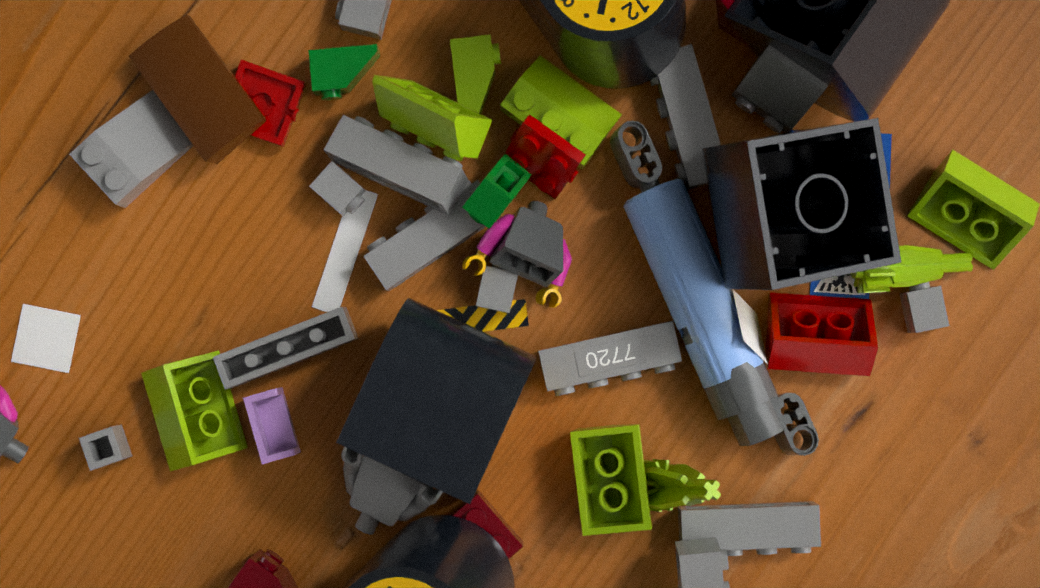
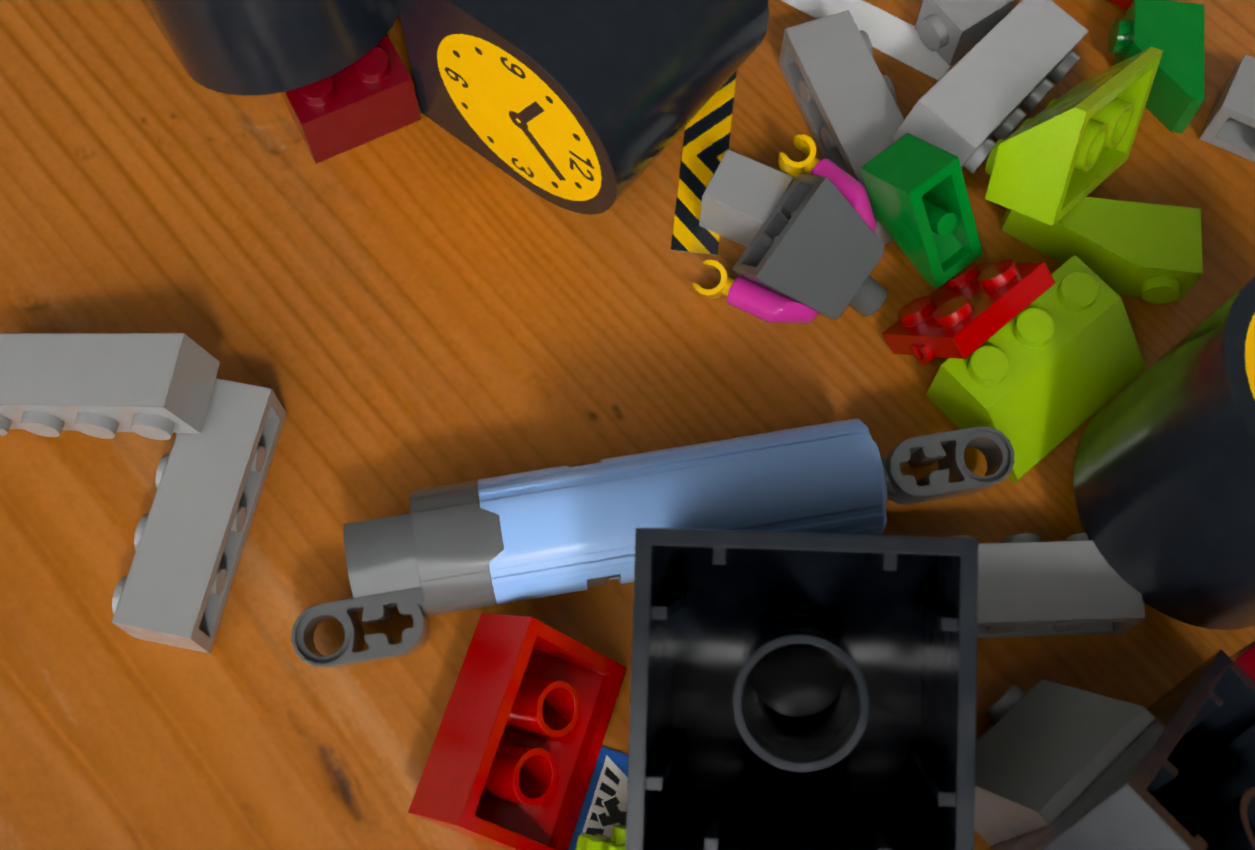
camera: 100 degrees right, 20 degrees down
light grey brick [538,321,682,396] -> none
lime slope [570,424,652,536] -> none
lime piece [644,459,721,512] -> none
white sticker [732,289,768,364] -> none

